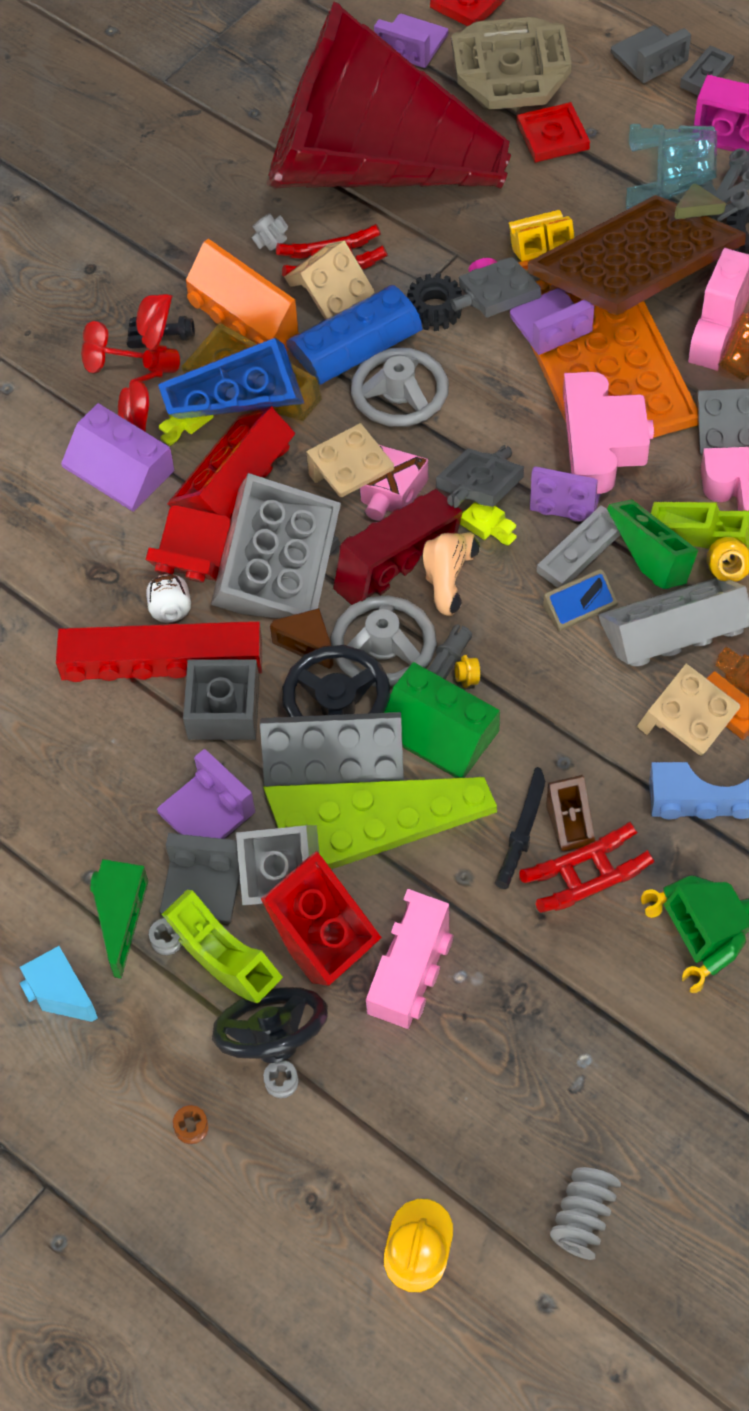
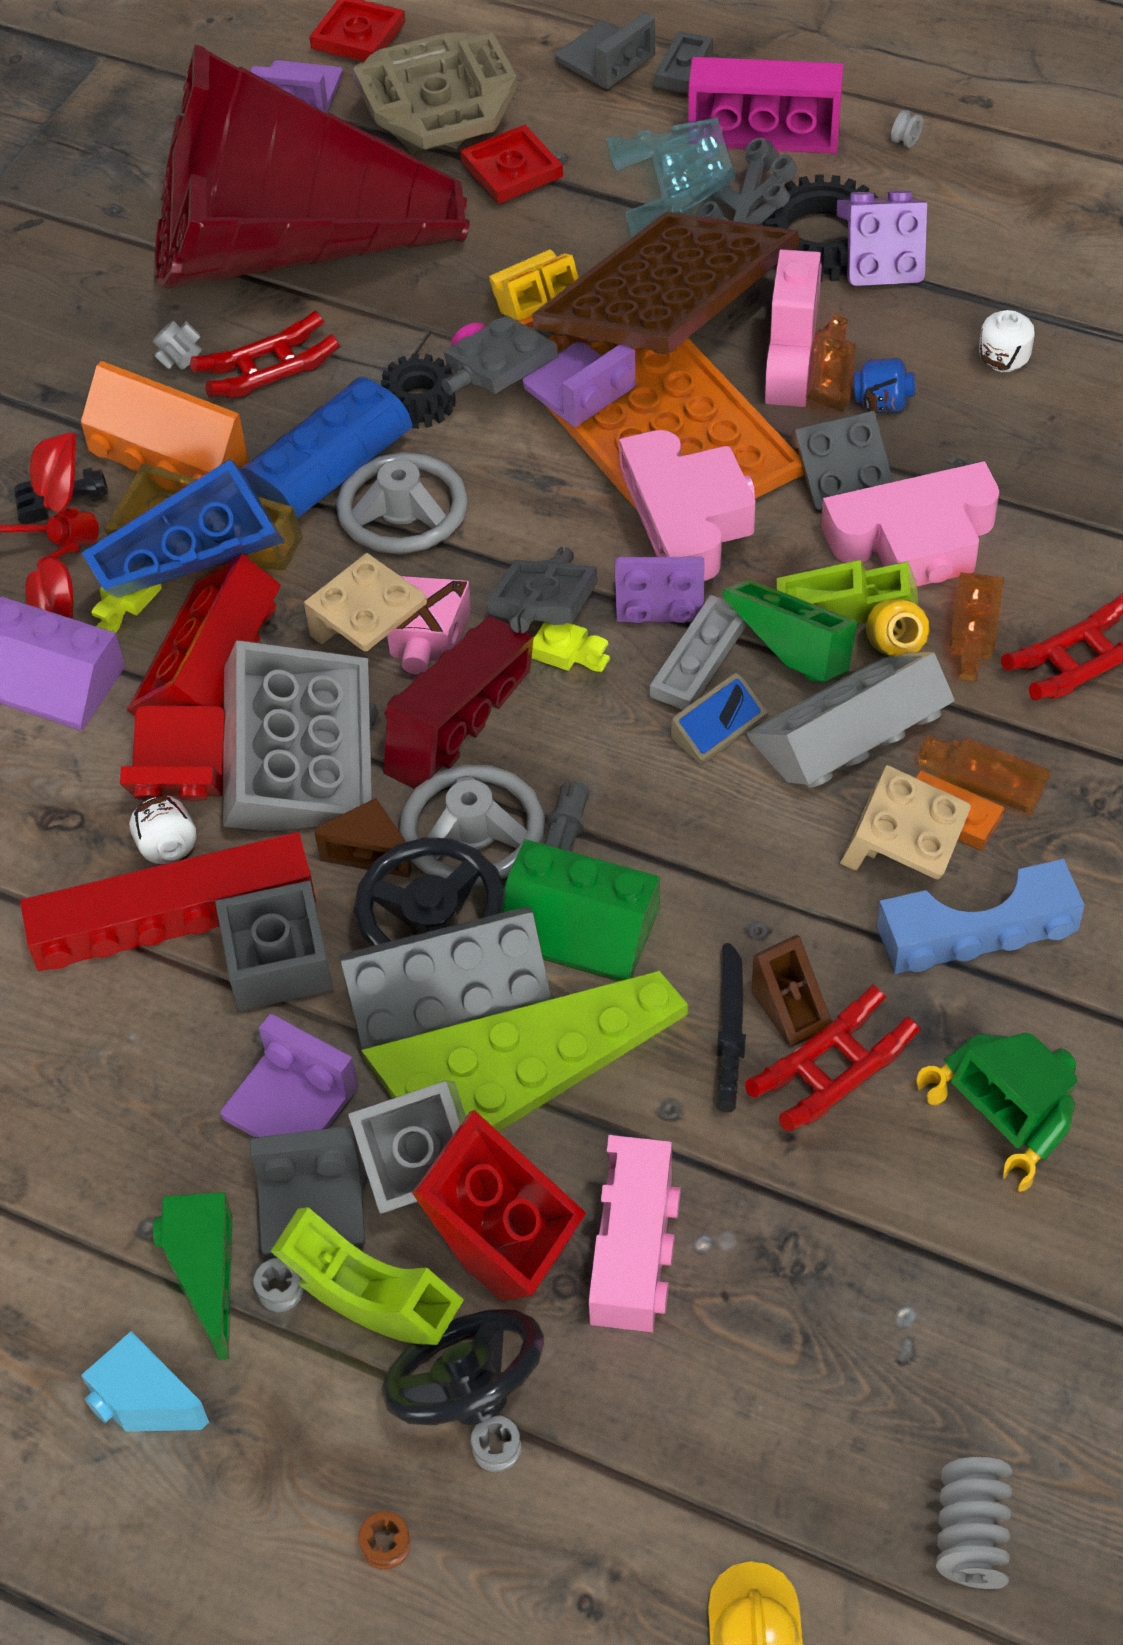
camera: 15 degrees left, 5 degrees down
tan bracket [284,240,374,319] -> none
light nougat head [423,532,480,616] -> none
yellow plate [454,655,480,688] -> none
olive tile [674,184,726,219] -> none

